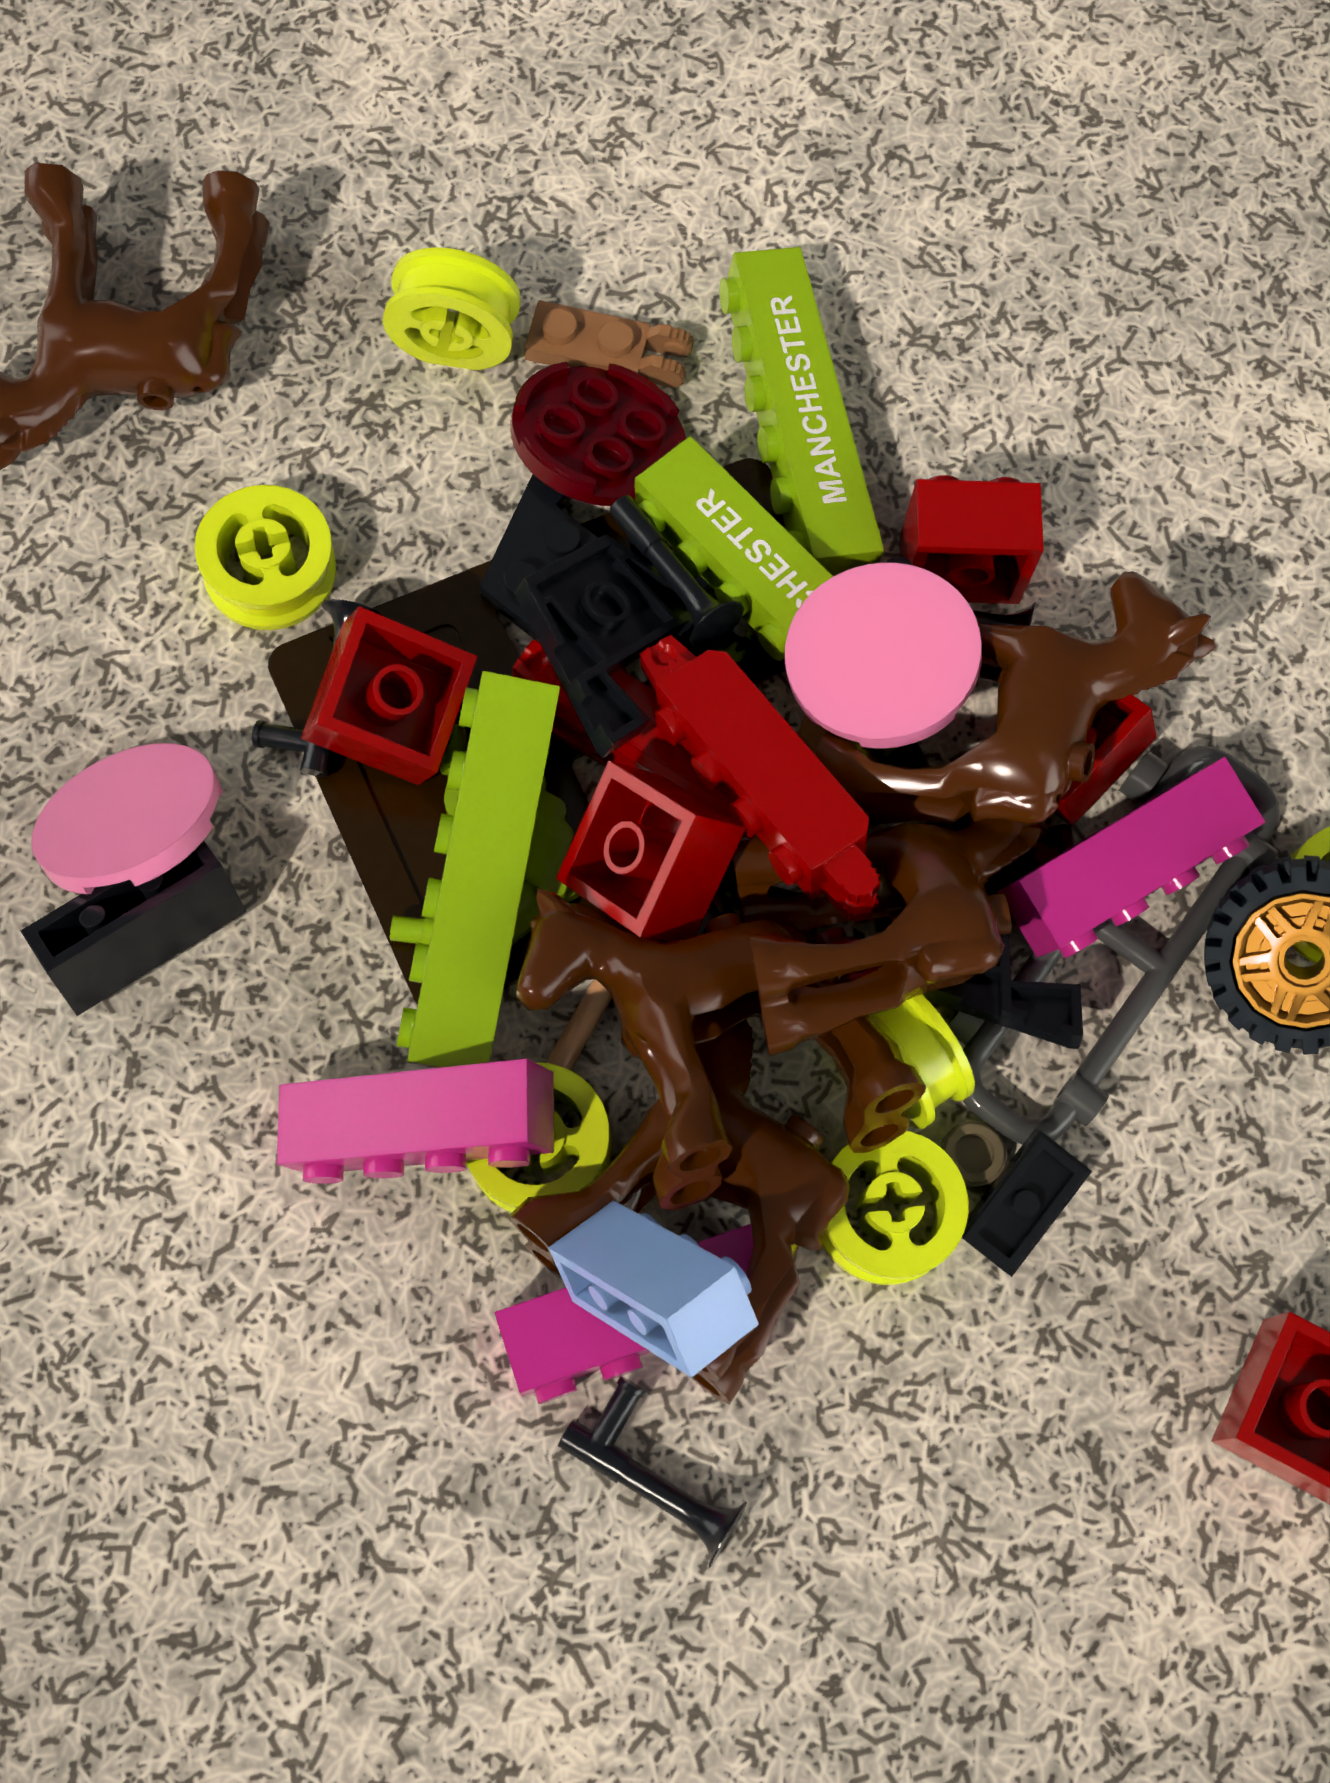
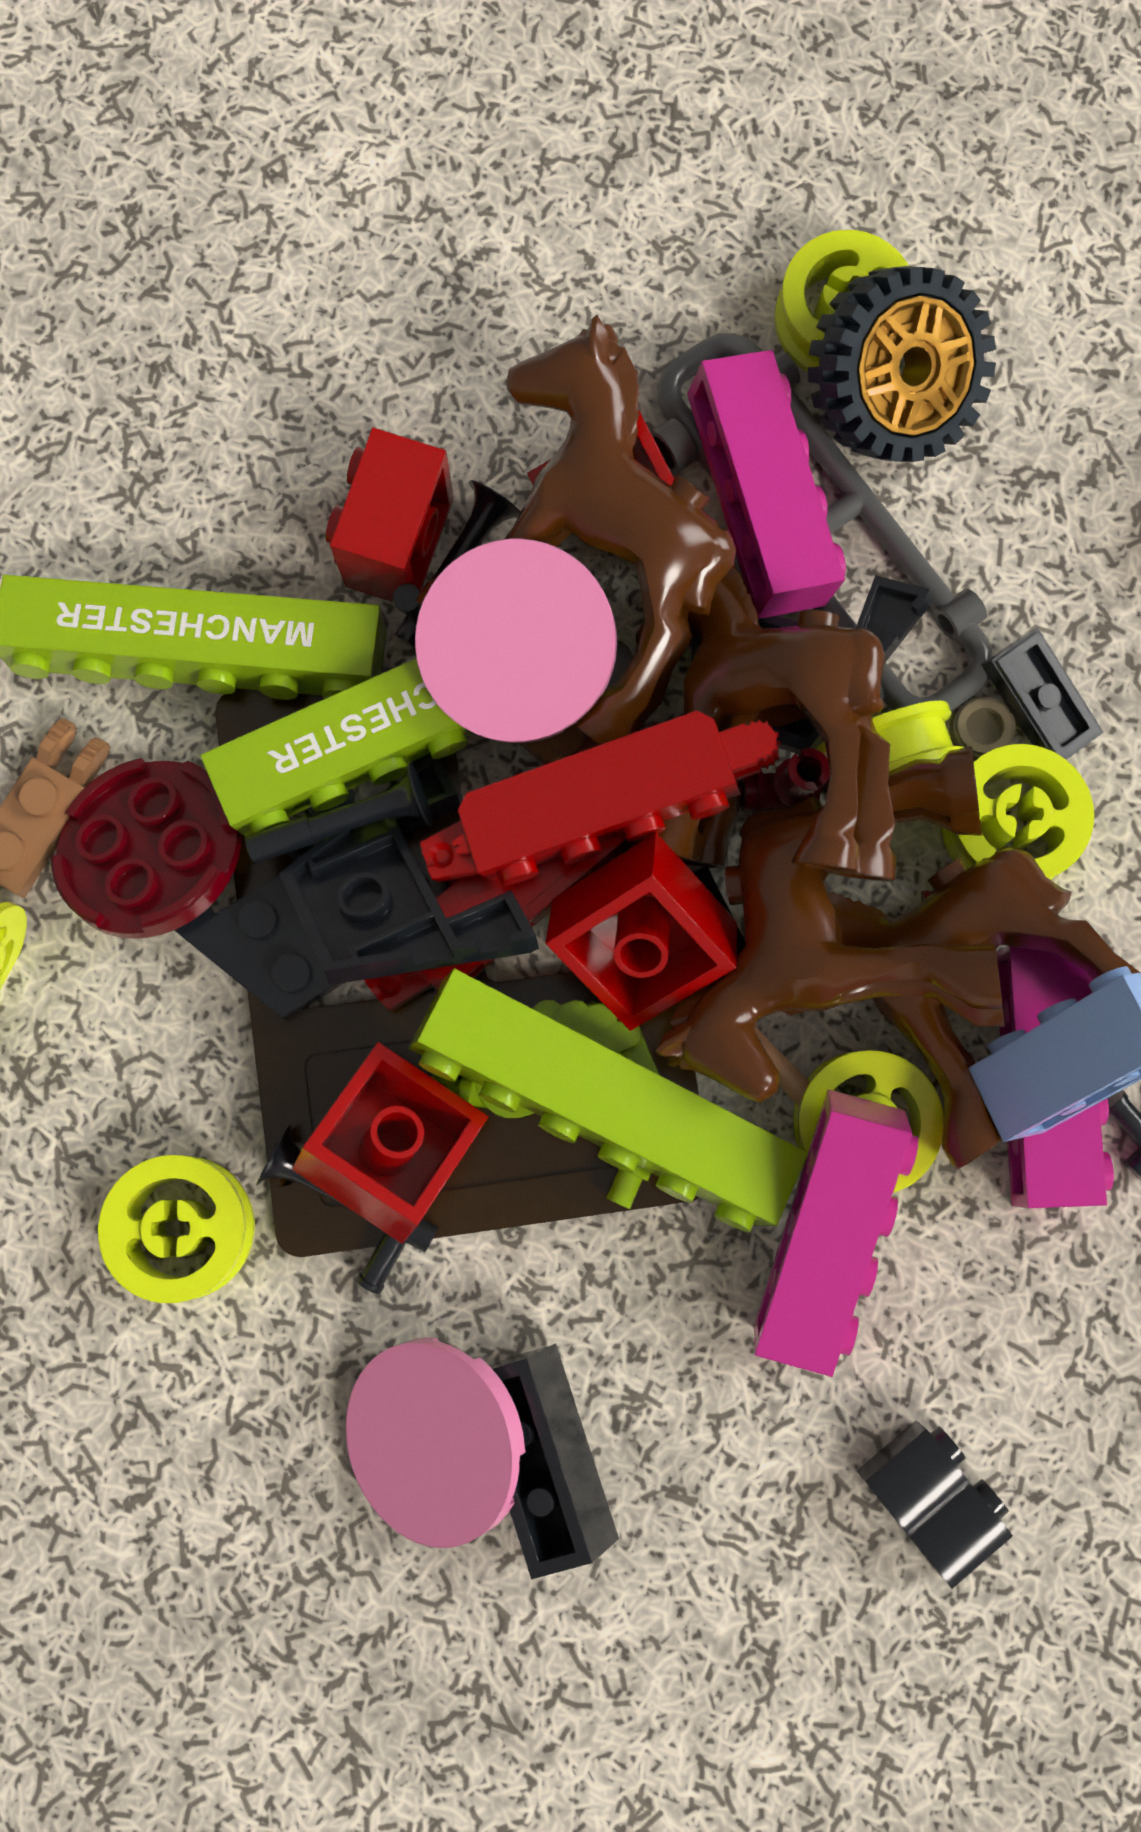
camera: 70 degrees left, 10 degrees up
none -> black brick [856,1420,1013,1589]

